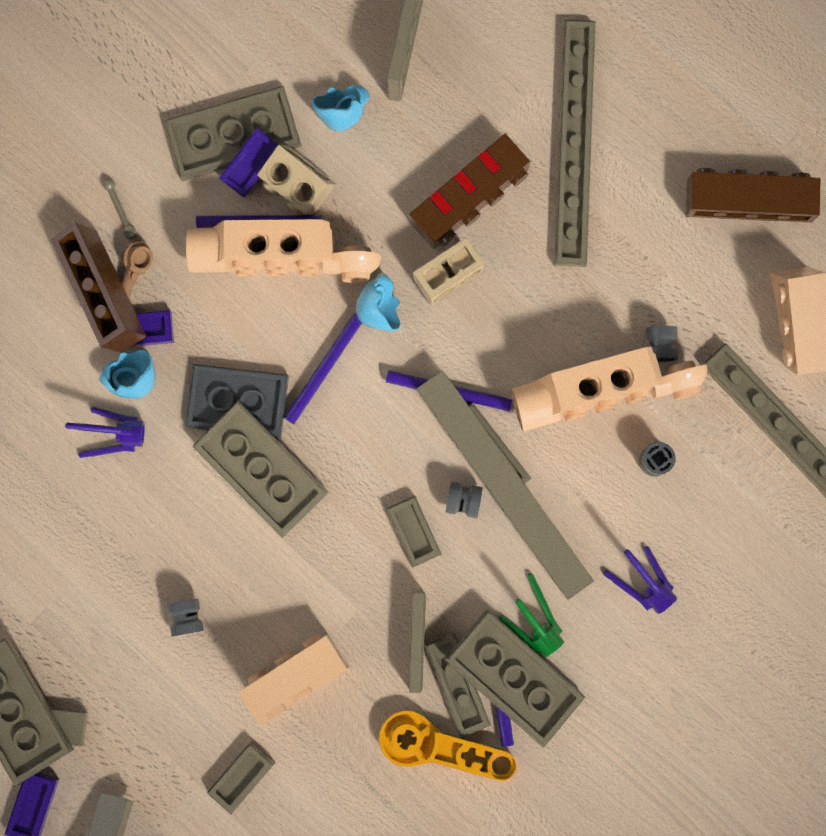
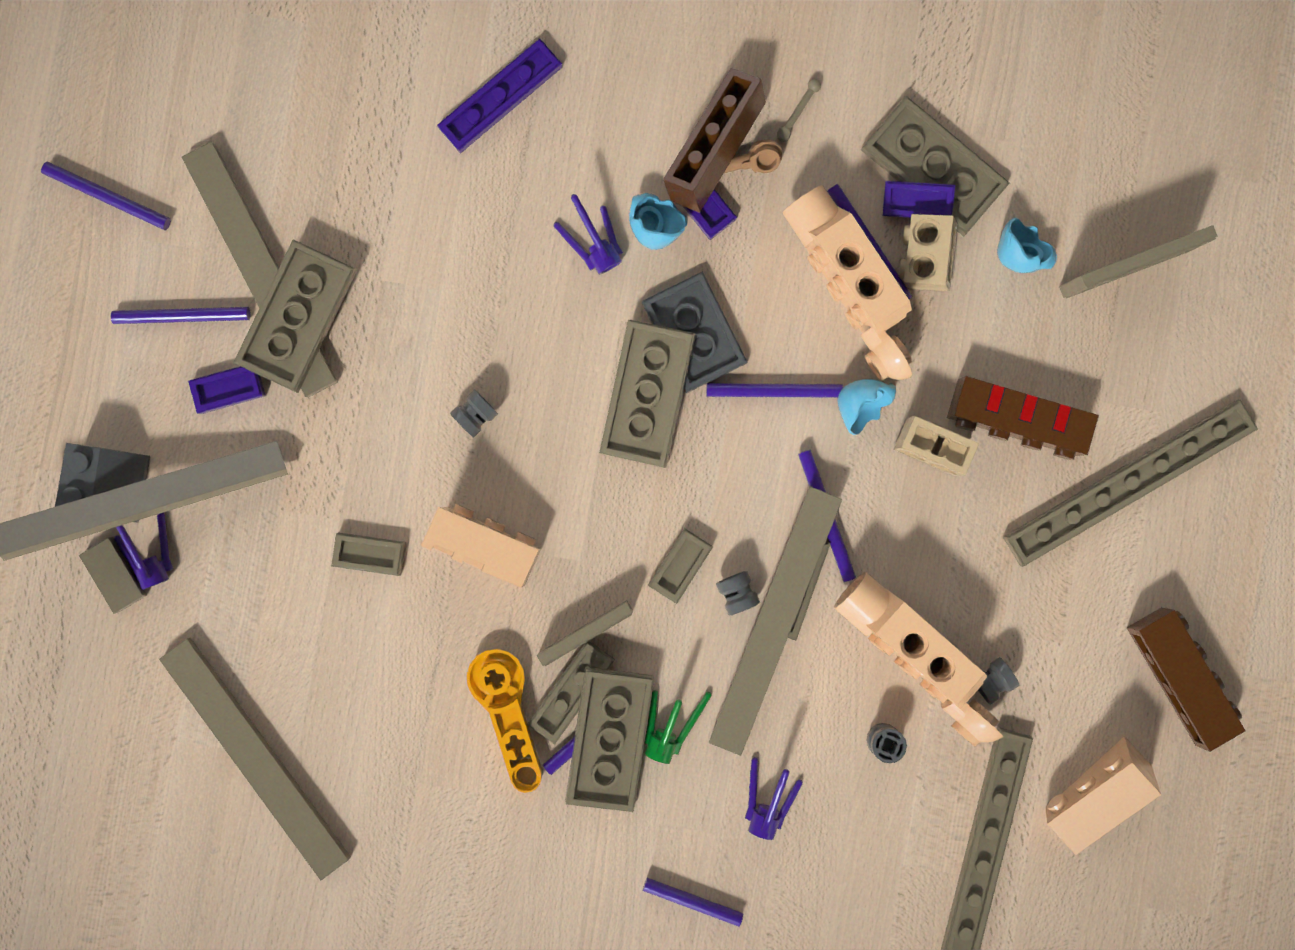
camera: 55 degrees right, 5 degrees up
none -> dark purple bar [642,878,744,927]

